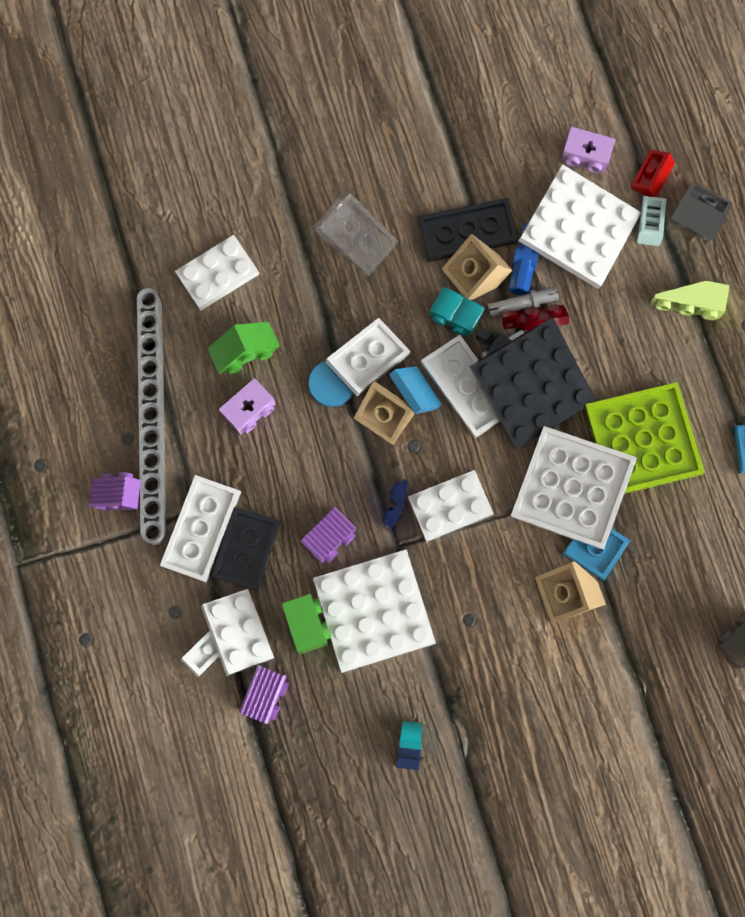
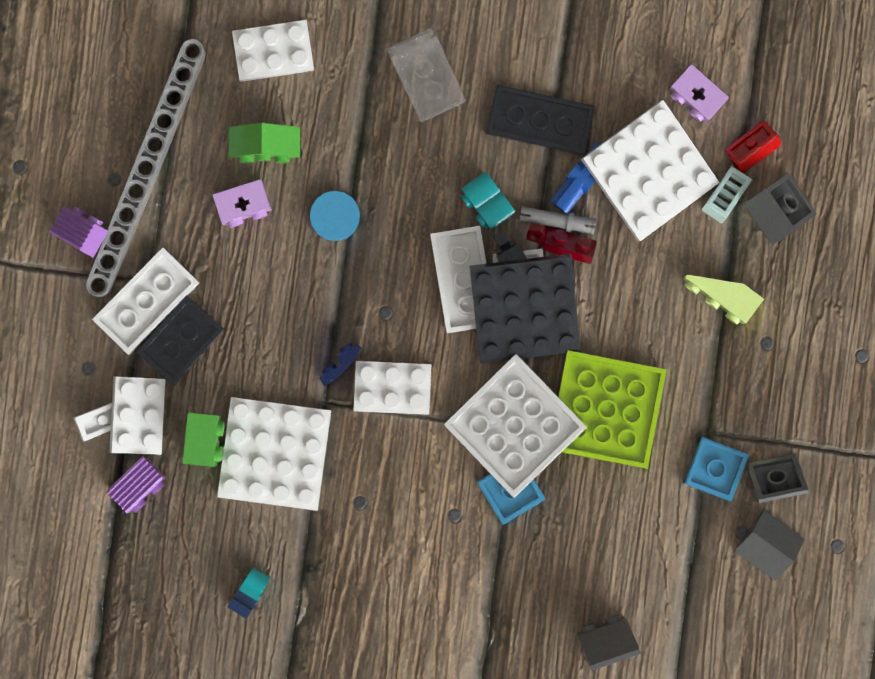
camera: 20 degrees right, 10 degrees up
medium lavender brick [301,507,356,564] -> none
white plate [326,318,410,396] -> none
tan slope [354,381,414,445] -> none
dark azure tile [389,366,443,414] -> none
tan slope [442,234,512,300] -> none
tan slope [535,562,606,623] -> none

